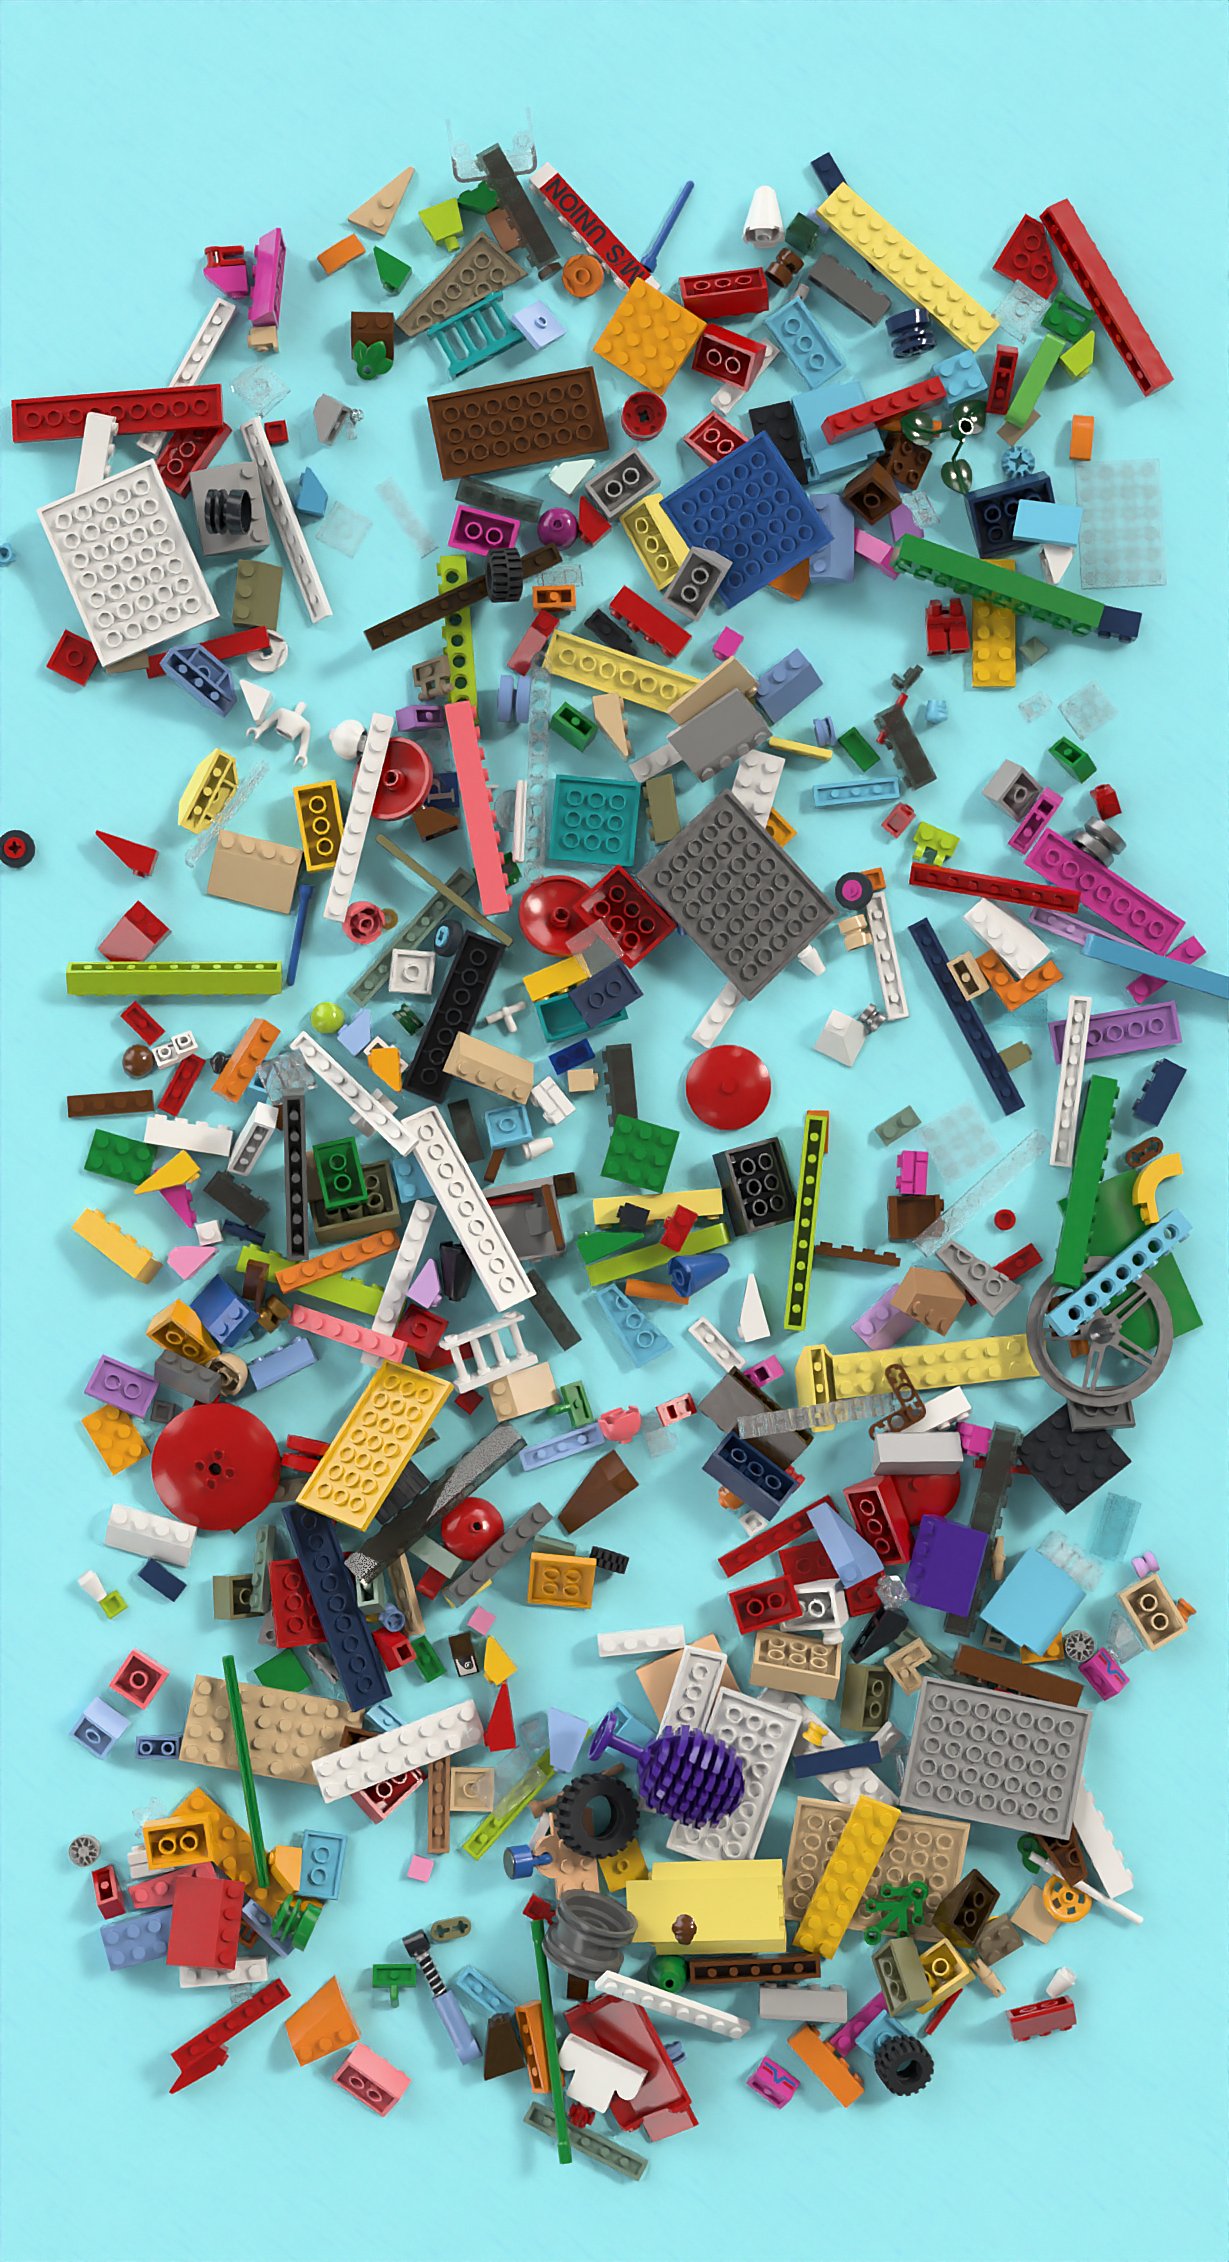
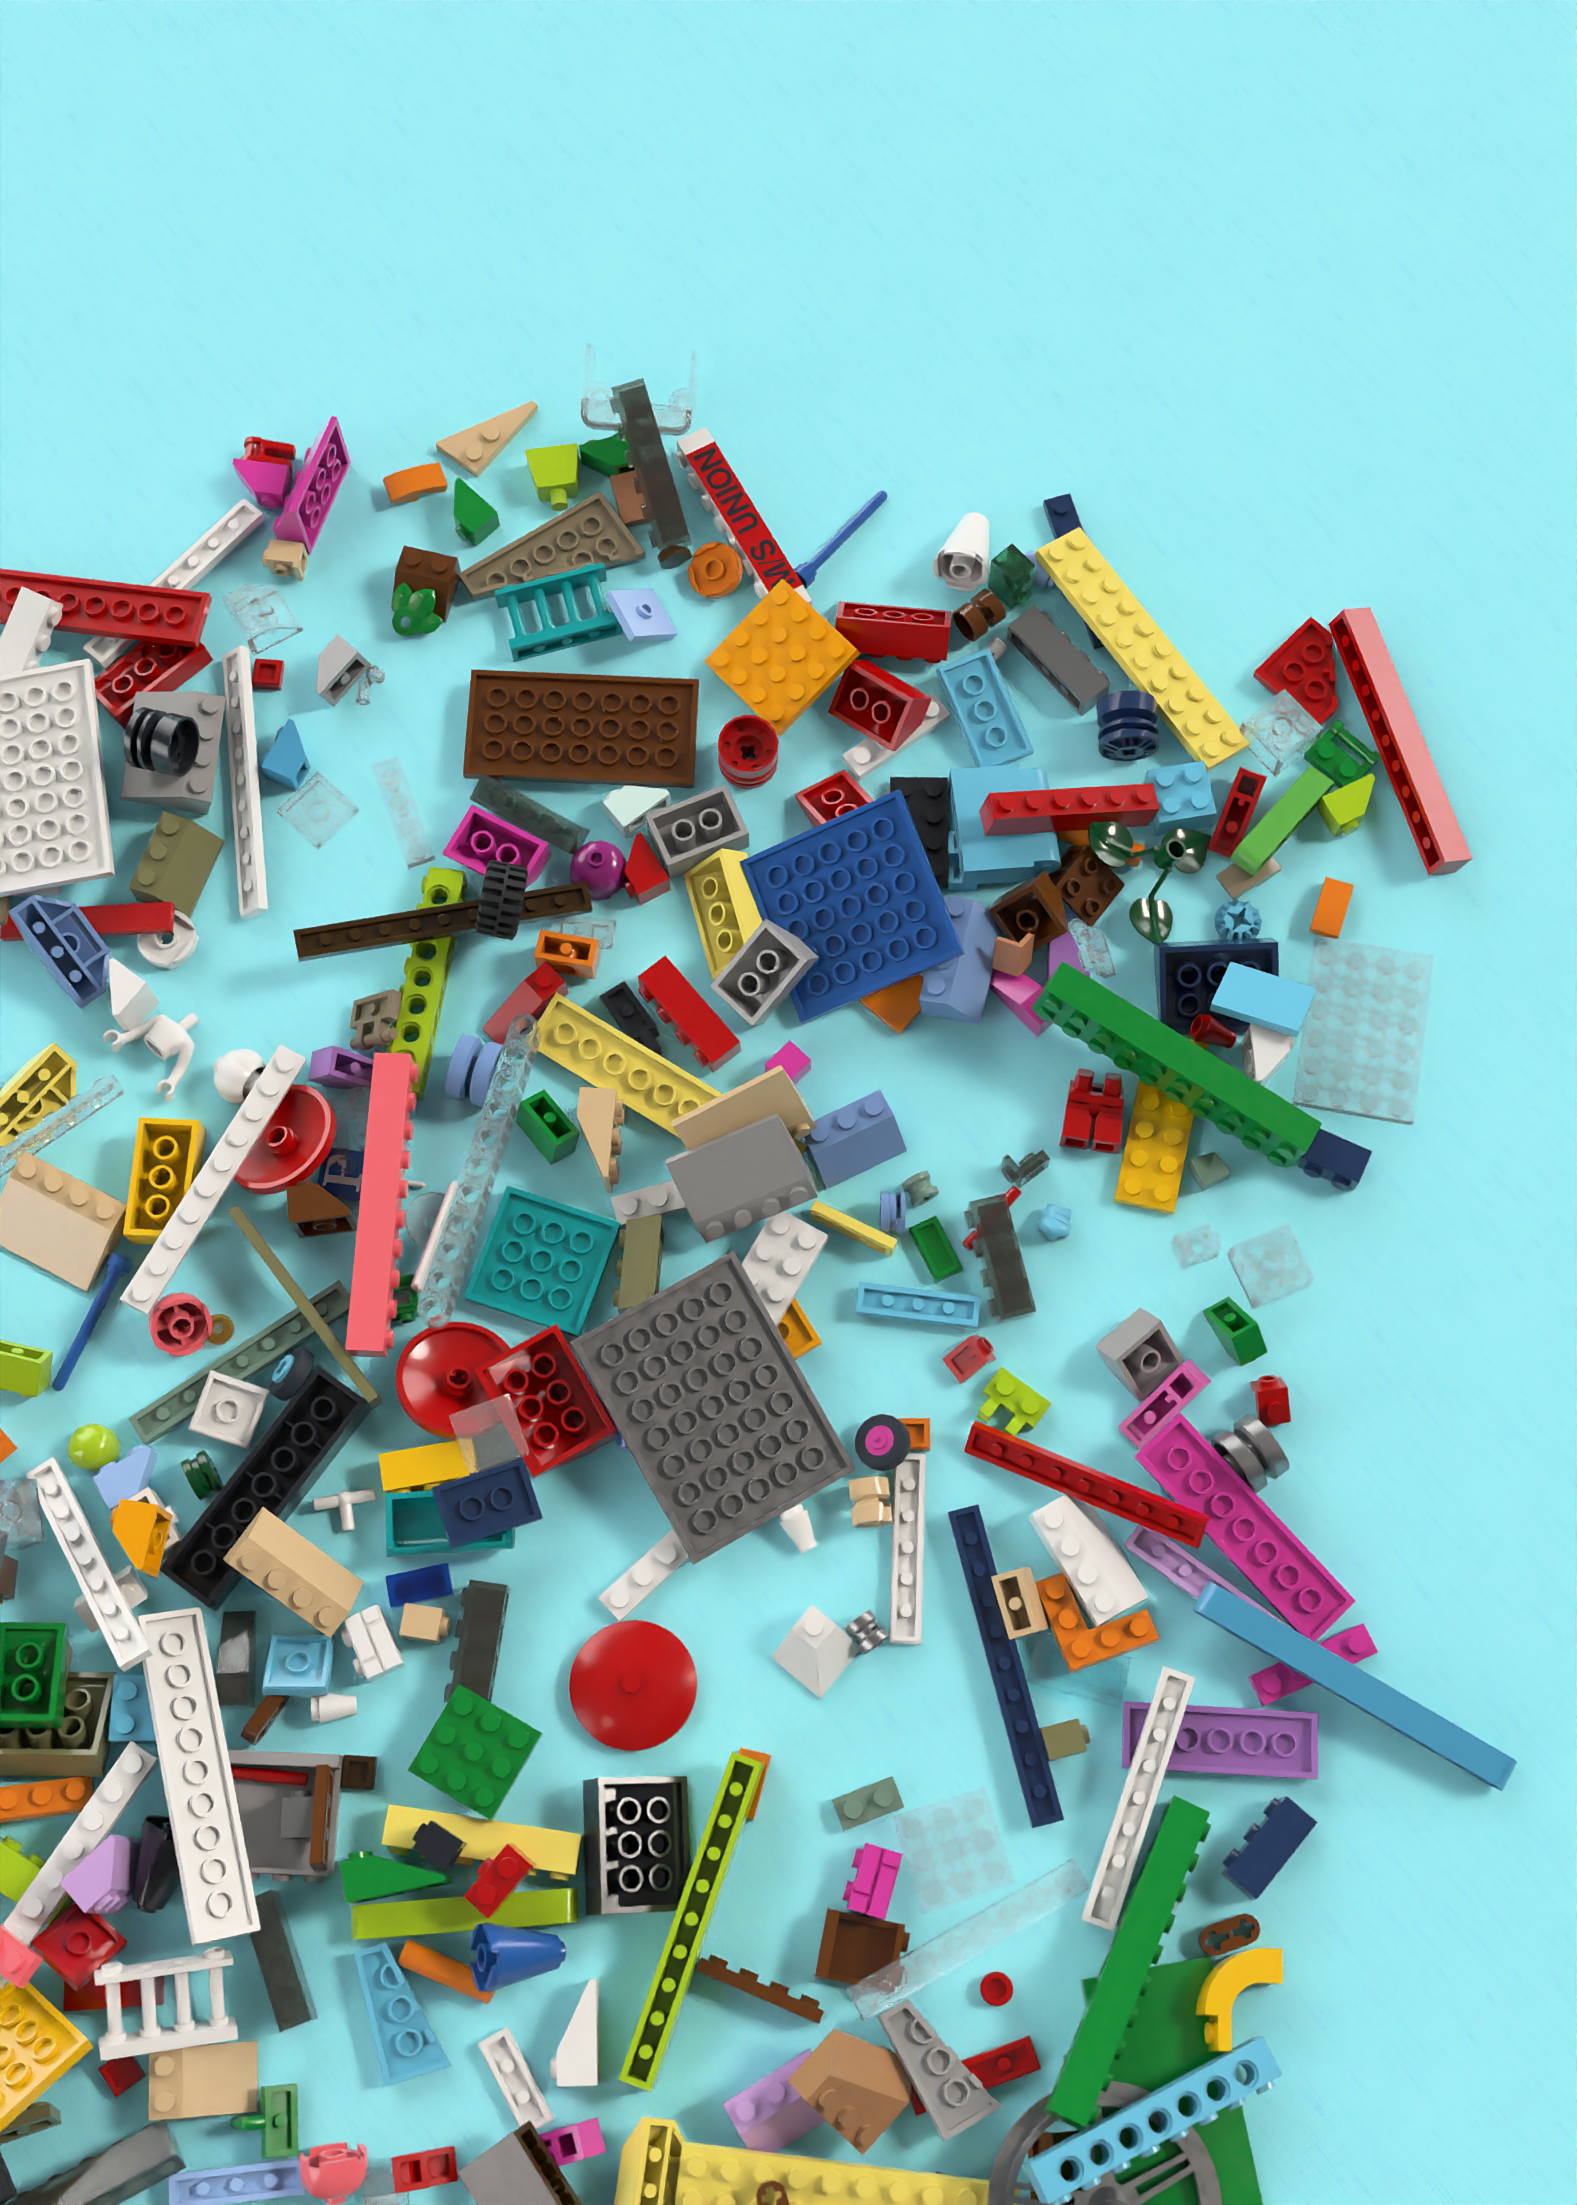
camera: 20 degrees right, 15 degrees down
none -> sand green wheel [901,1171,939,1207]
none -> nougat panel [992,933,1034,977]
none -> red cone [1190,1014,1237,1049]

